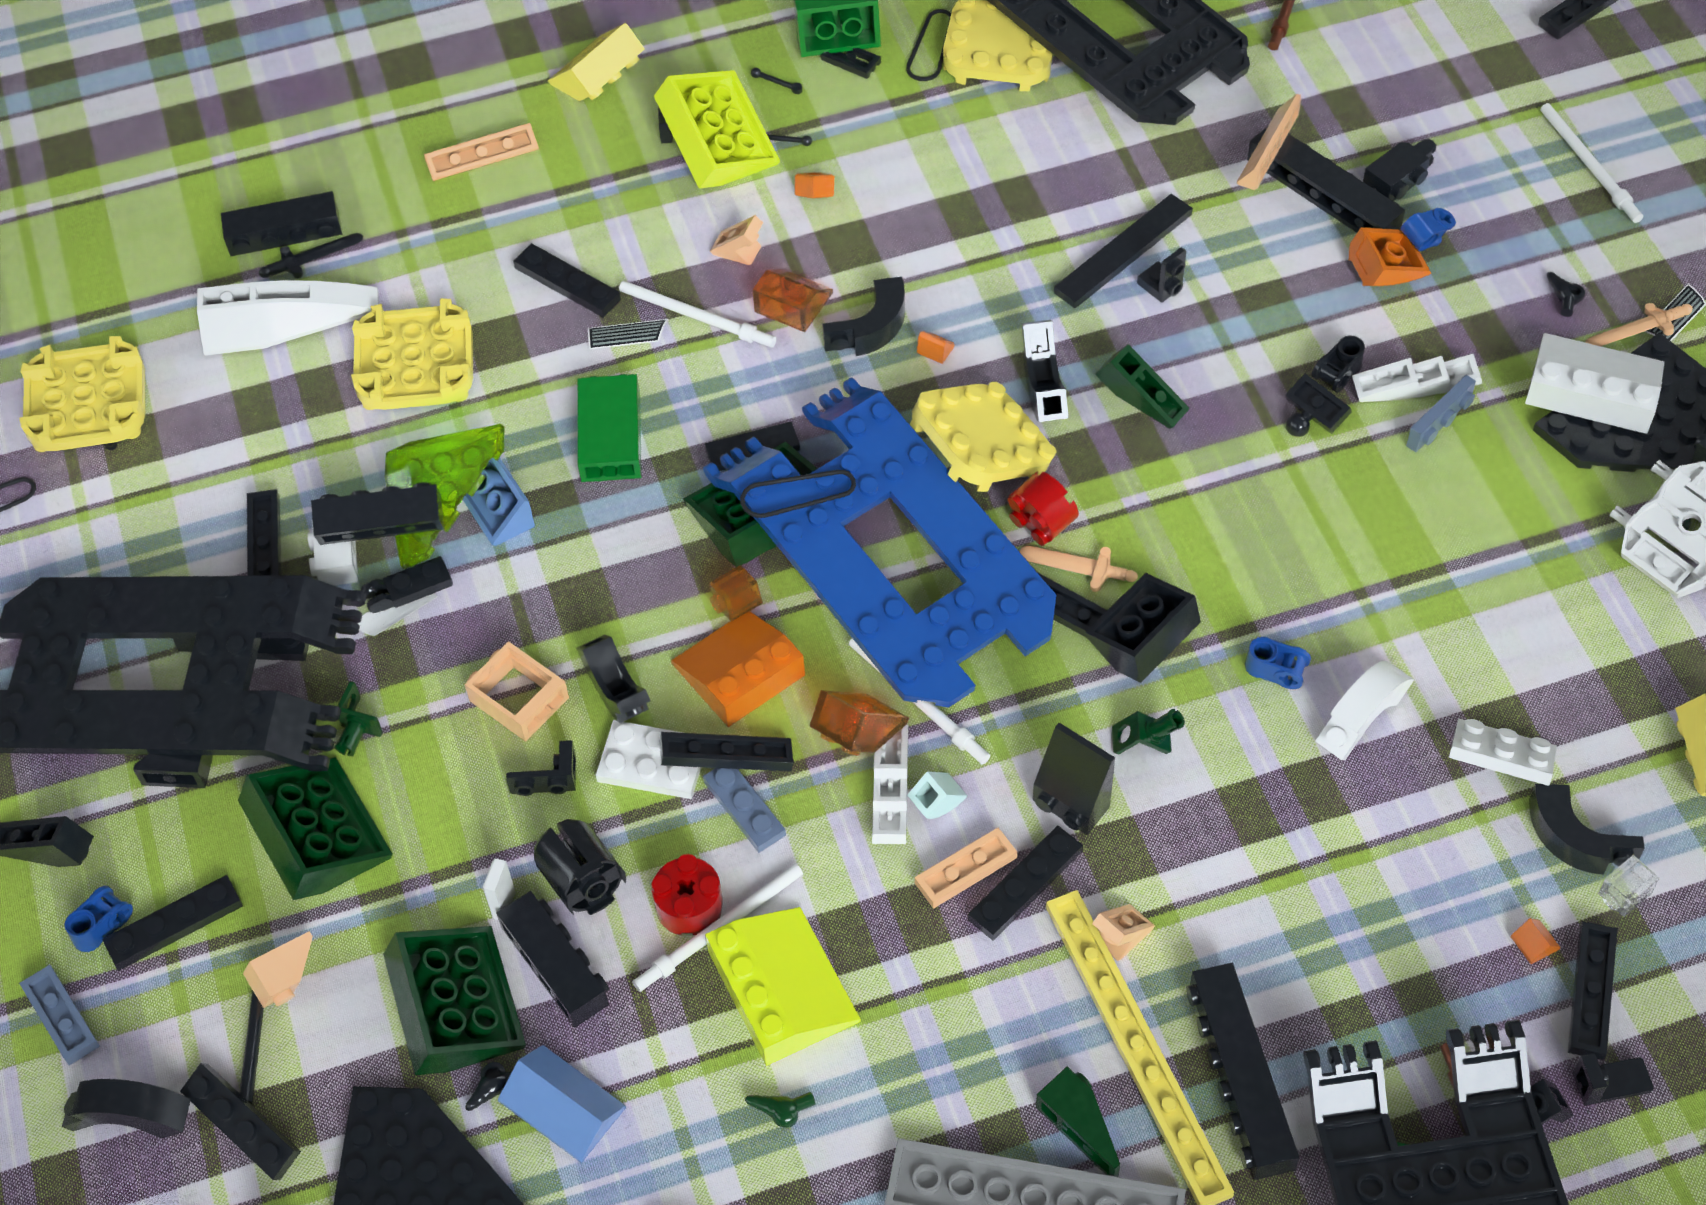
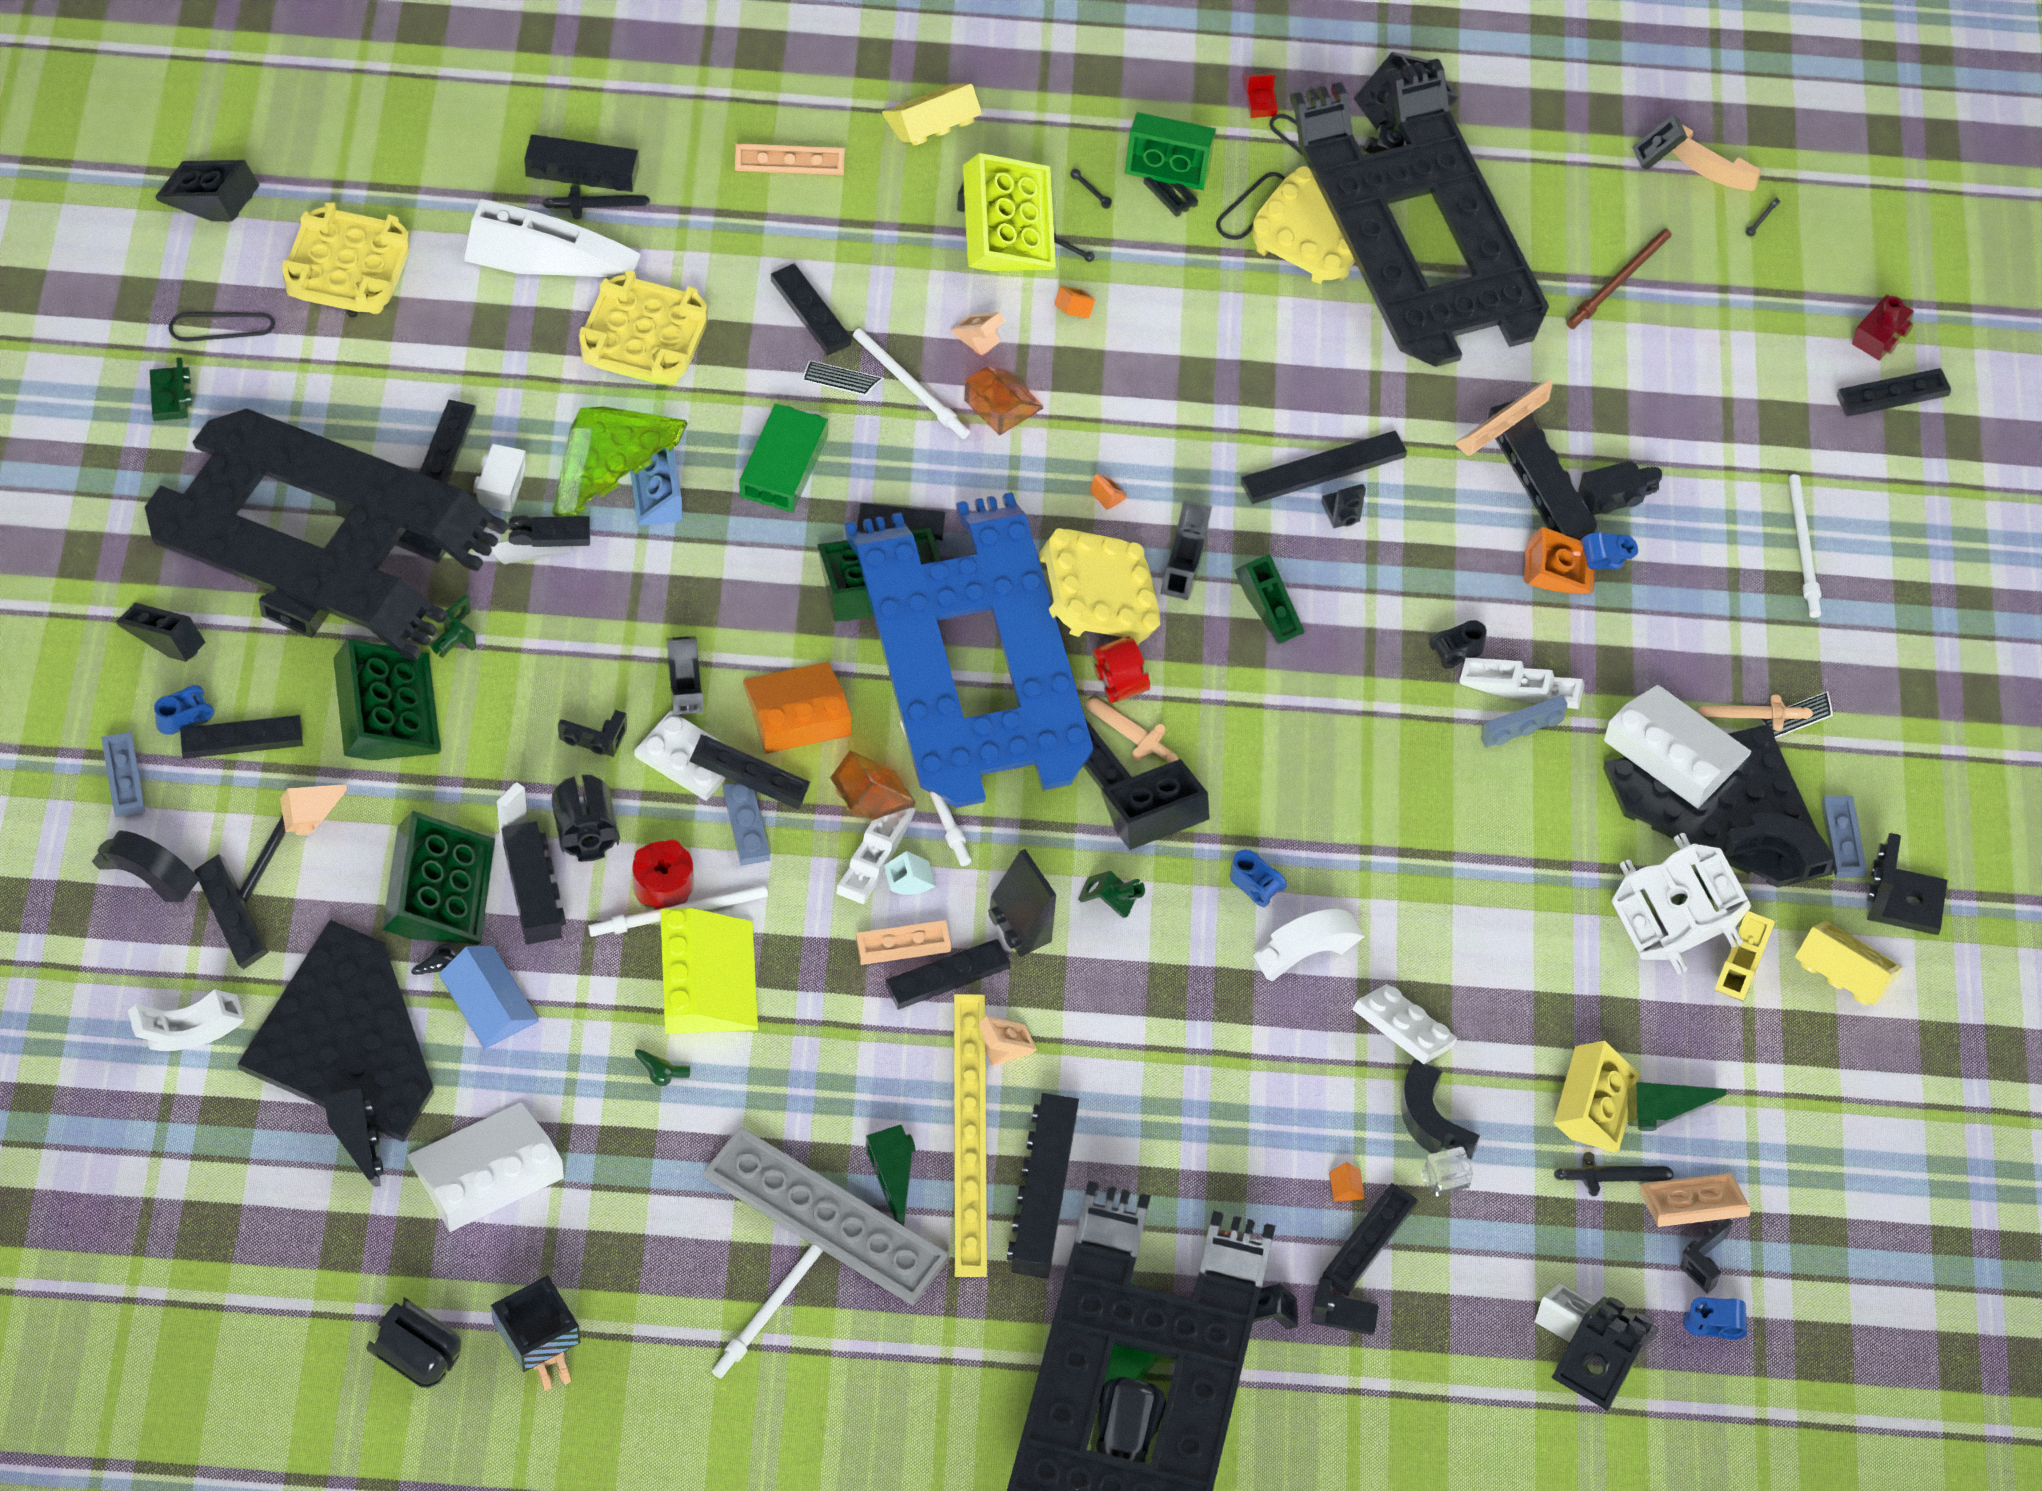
camera: 15 degrees right, 0 degrees up
black brick [311,482,444,545] -> none
light nougat window [464,641,569,742] -> none
clear orange brick [709,565,763,622] -> none
black piece [740,470,856,518] -> none
black arch [822,276,905,356] -> none
black plate [1285,373,1352,437] -> none
black animal [1547,271,1585,317] -> none

